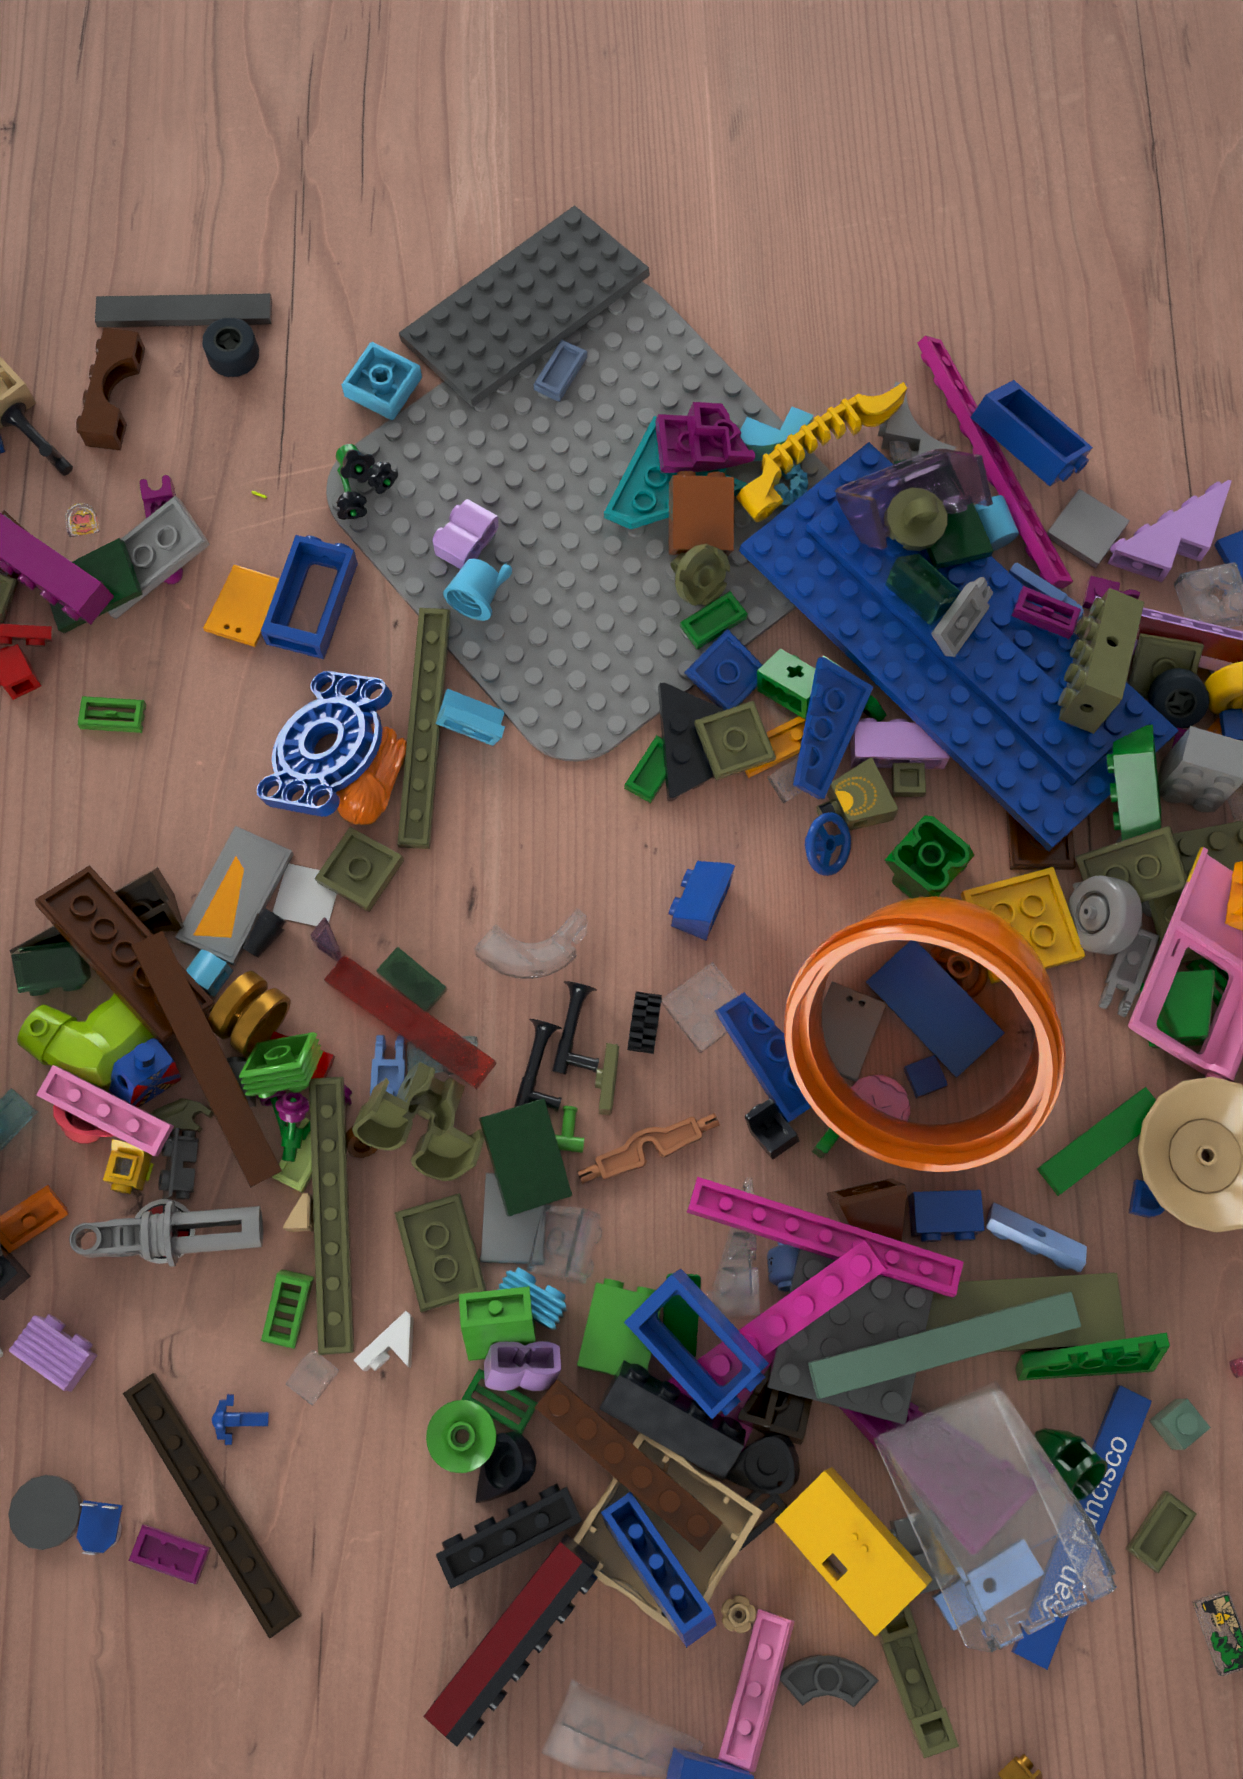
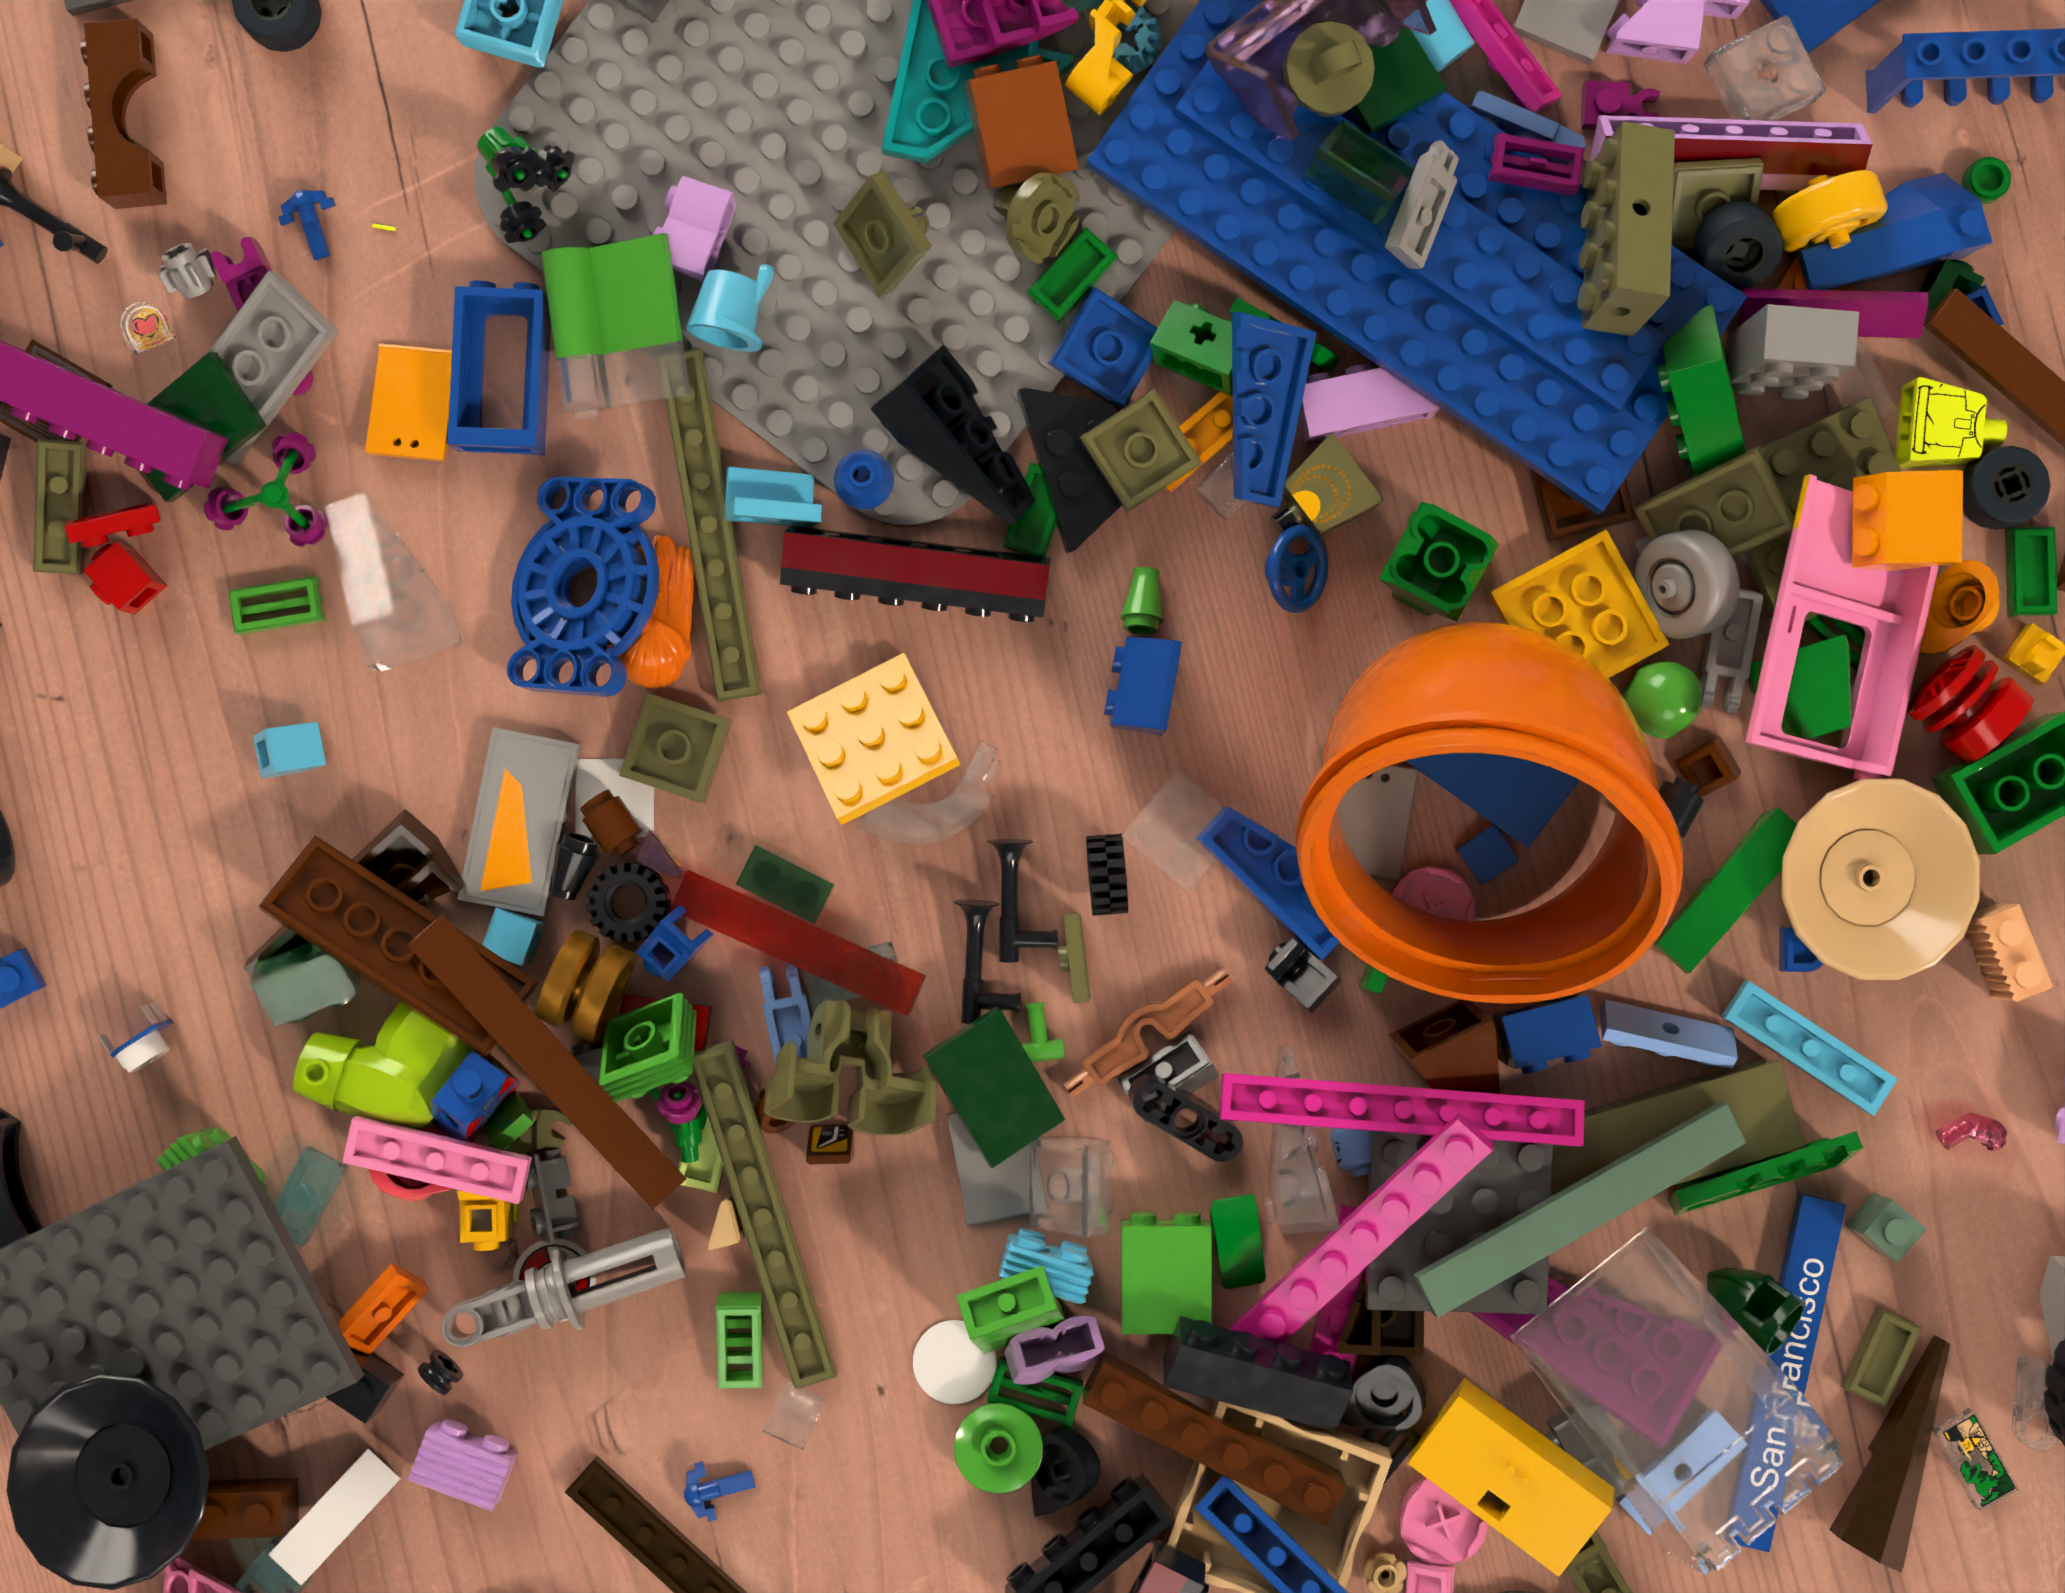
camera: 10 degrees left, 15 degrees up
white slope [354,1311,414,1371] -> none
olive tile [395,1193,487,1313] -> none
blue piece [624,1269,769,1419] -> none
olive plate [891,763,926,797] -> none
none -> light grey gear [158,243,216,299]
none -> magenta plant [204,432,328,547]
none -> medium azure brick [253,722,326,779]
none -> blue piece [278,190,336,261]
none -> clear wedge [324,492,463,671]
none -> black bush [418,1350,463,1395]
none -> bright green tile [485,1091,534,1150]
none -> bright green door [541,233,690,421]
none -> reddish brown brick [580,789,643,857]
none -> black tyre [586,863,671,942]
none -> blue window [636,905,713,982]
none -> brick [780,525,1051,622]
none -> yellow plate [787,653,961,825]
none -> slope [806,1124,854,1165]
none -> olive tile [833,171,931,297]
none -> blue cone [834,449,894,510]
none -> black wedge [870,345,1036,526]
none -> white sticker [913,1320,996,1404]
none -> dark grey slope [1117,1031,1219,1122]
none -> bright green cone [1120,567,1164,635]
none -> black beam [1128,1074,1243,1162]
none -> bright pink tile [1397,1477,1488,1566]
none -> bright green helmet [1623,661,1703,739]
none -> black brick [1659,777,1704,838]
none -> reddish brown slope [1675,736,1741,797]
none -> medium azure plate [1720,980,1898,1116]
none -> dark brown wedge [1829,1335,1950,1573]

